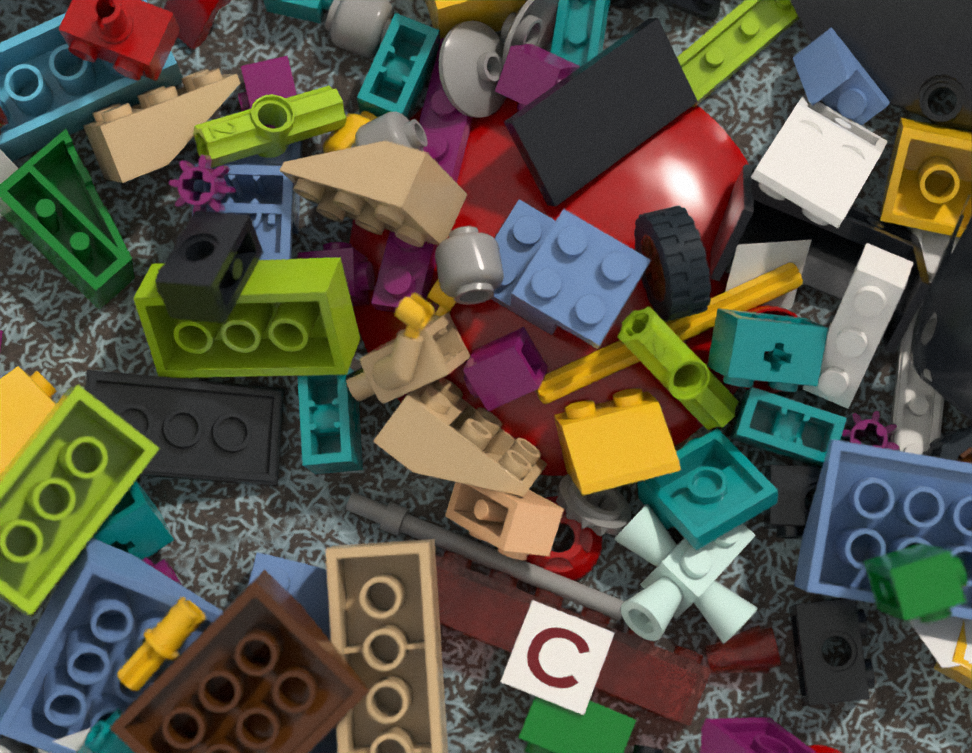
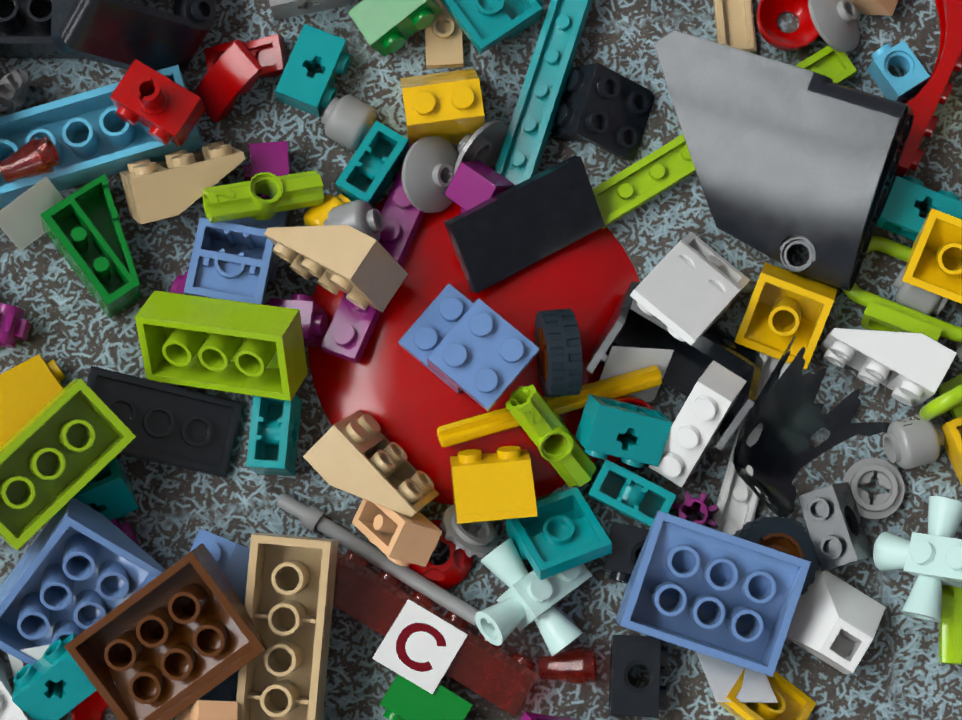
camera: 10 degrees right, 0 degrees up
yellow axle [117,597,206,692] -> none
black brick [155,211,263,323] -> none
magenta gear [169,155,236,214] -> none
tan torso [346,279,470,404] -> none
light grey head [435,226,504,305] -> none
magenta brick [463,327,548,411] -> none
medium blue slope [792,27,890,125] -> none
green brick [863,543,967,623] -> none

